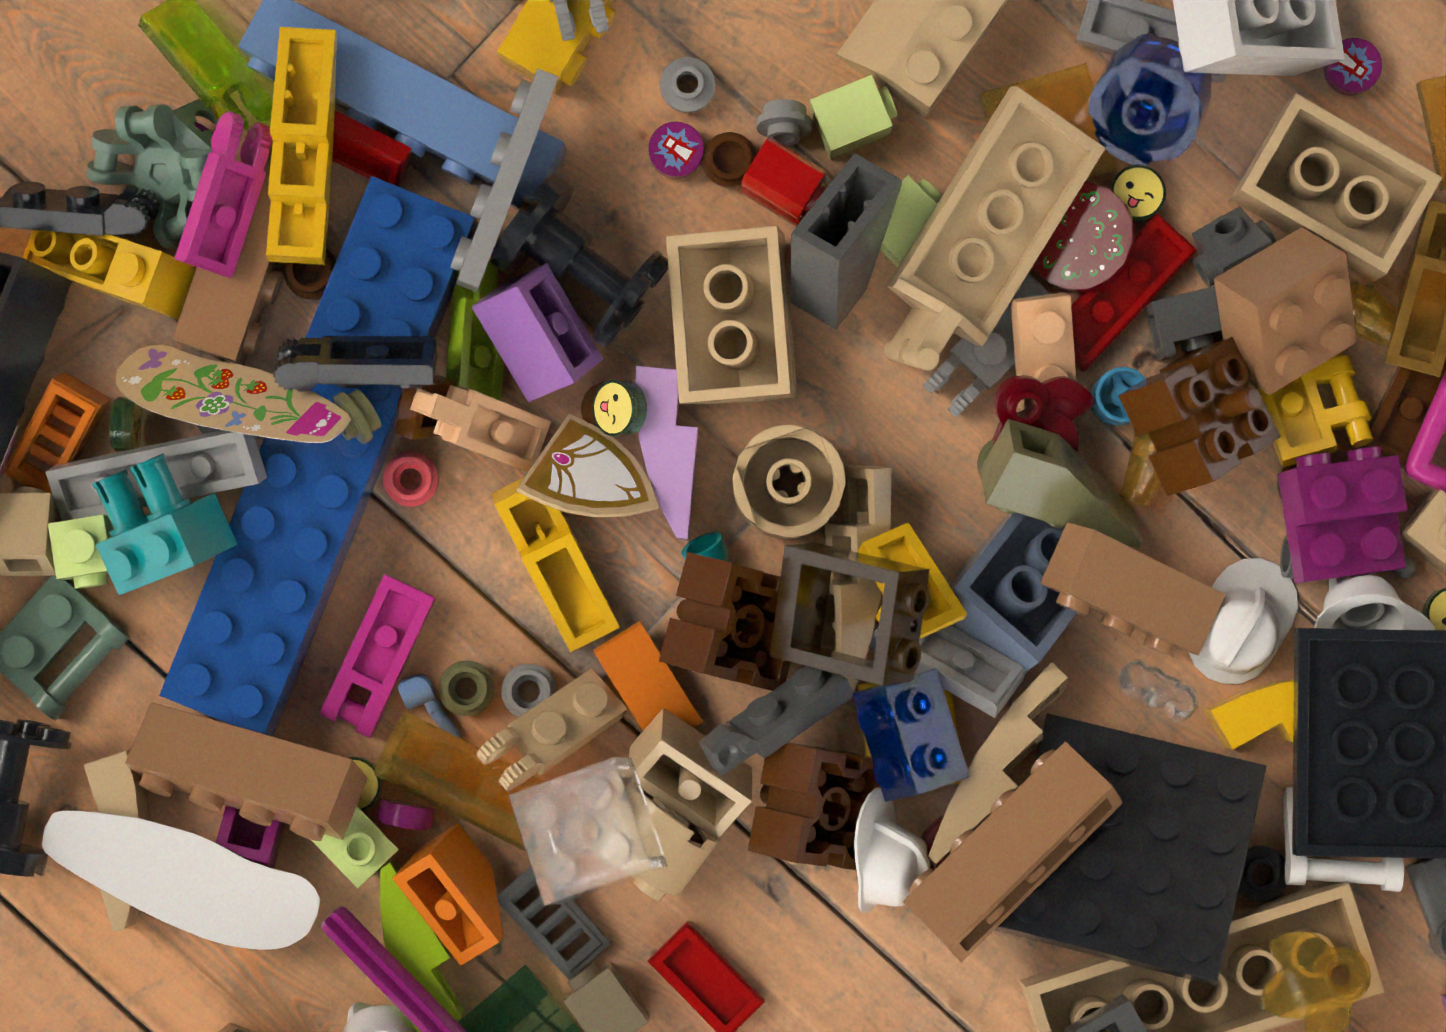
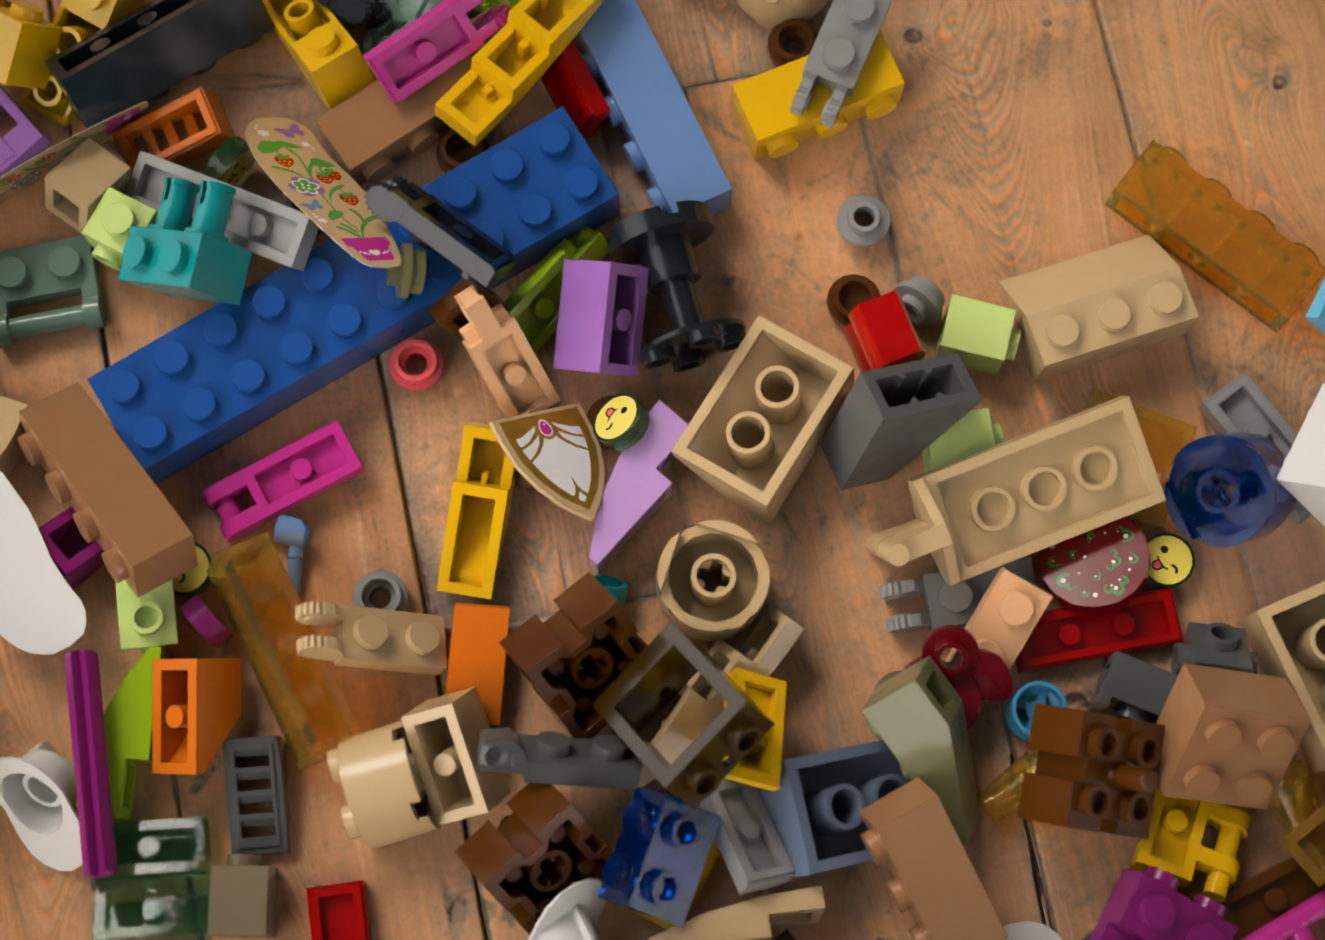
camera: 30 degrees right, 10 degrees down
olive plate [439,661,495,716] -> none
light grey plate [450,69,559,292] -> none
clear brick [508,757,668,906] -> none
magenta tile [648,121,704,179] -> none

